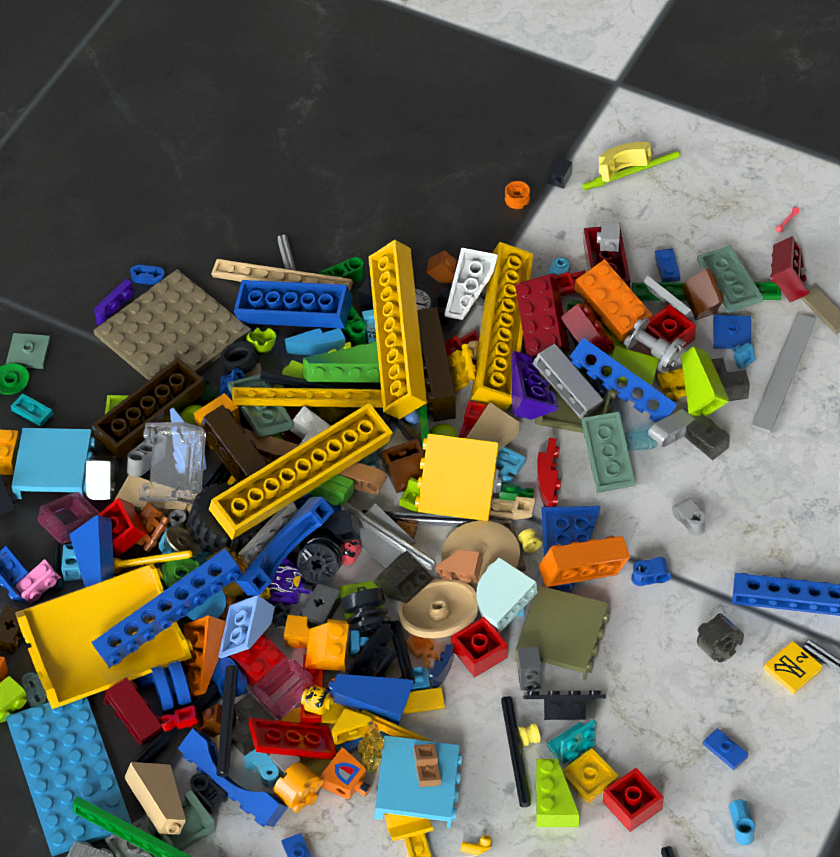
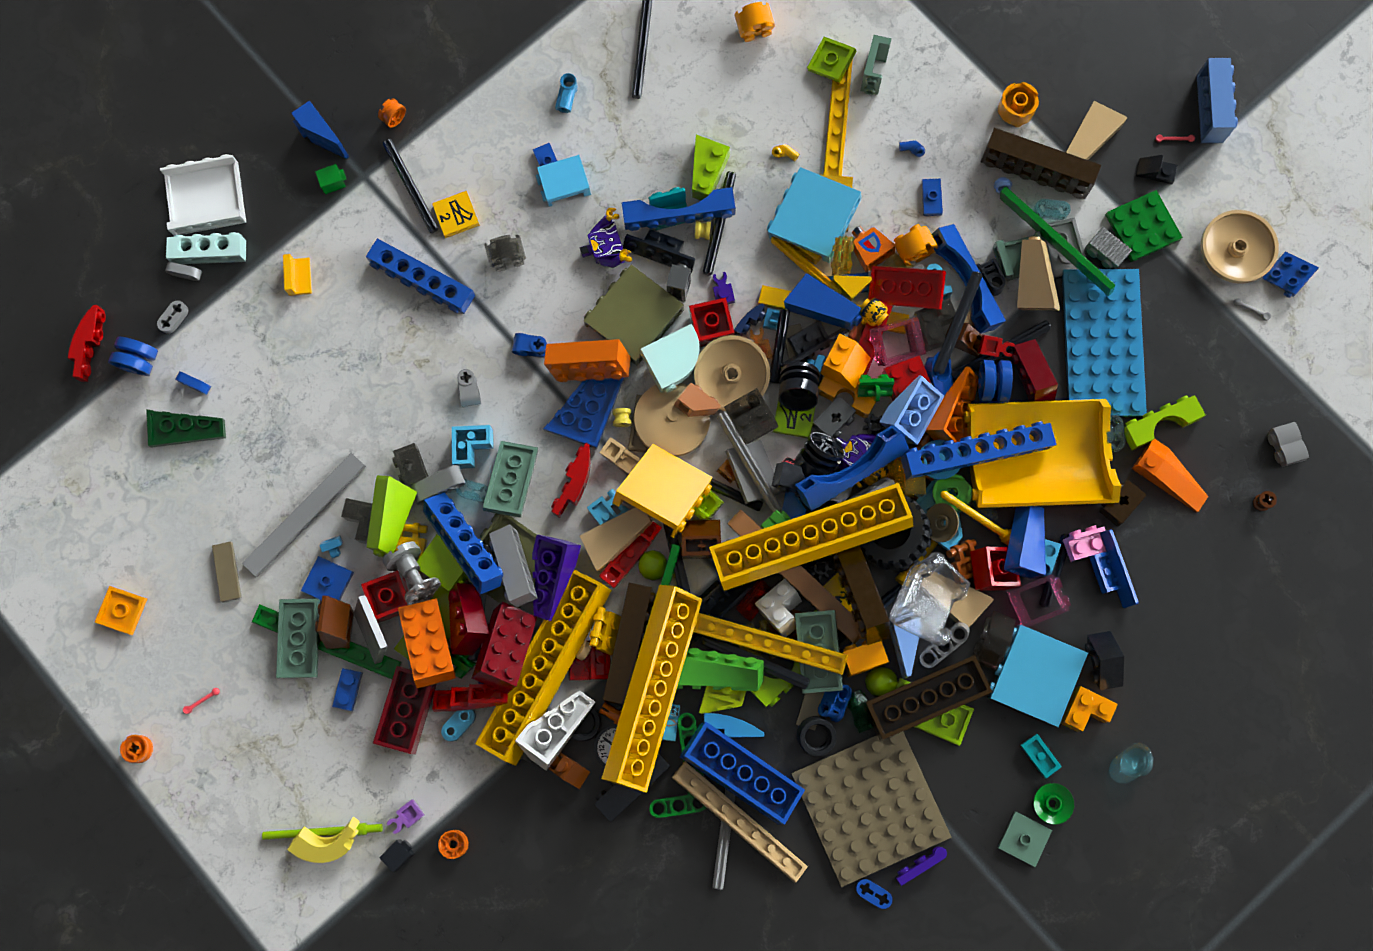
camera: 155 degrees left, 25 degrees up
lime hair [246,328,277,353] -> none
medium nougat slope [413,744,441,787] -> none
green plate [499,483,534,501] -> none
yellow tile [562,748,619,804] -> none
light grey brick [597,222,620,252] -> none
red brick [603,768,664,832] -> none
dark red wedge [770,236,809,303] -> none
none -> orange wheel [120,735,153,763]
none -> medium lavender plate [387,799,425,834]
none -> medium azure brick [452,425,494,469]
none -> medium azure panel [536,155,591,207]
none -> dark purple torso [579,208,632,268]
none -> blue arch [621,187,736,231]
none -> dark purple plate [713,272,735,304]
none -> green hips [857,374,894,402]

